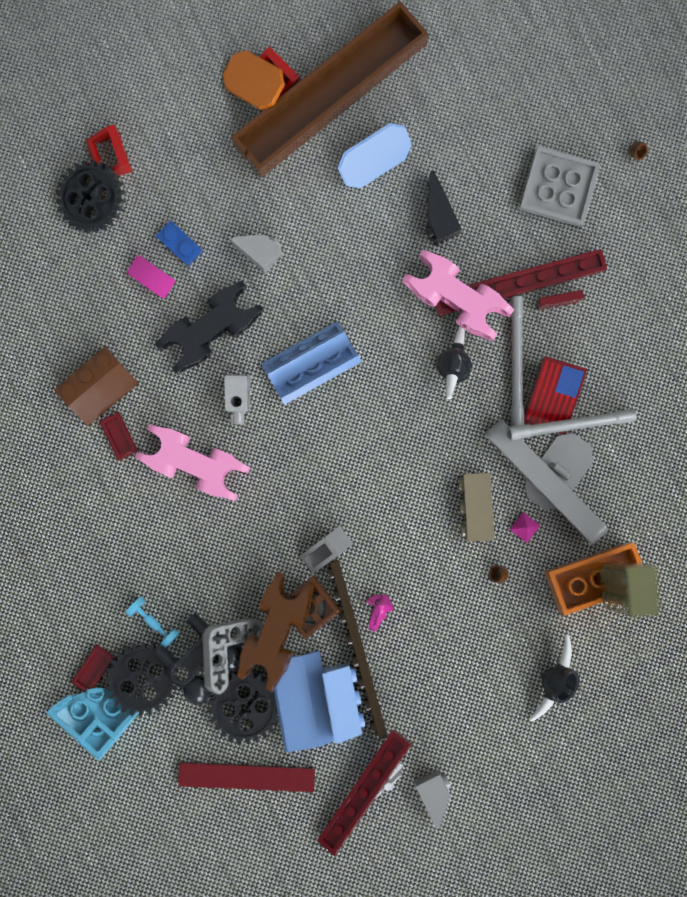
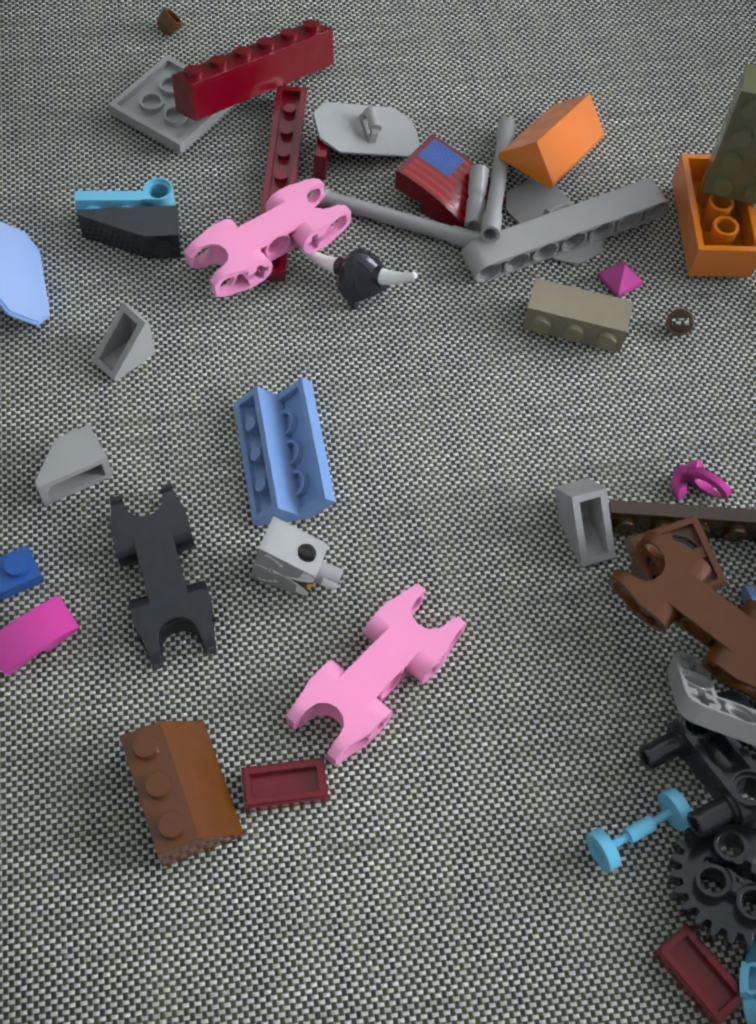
camera: 75 degrees left, 25 degrees down
none -> medium azure plate [74,178,175,210]
none -> light grey slope [91,303,156,381]
none -> dark red brick [172,20,334,121]
none -> light grey shield [312,101,420,158]
none -> light grey piece [464,164,489,231]
none -> orange slope [498,94,605,189]

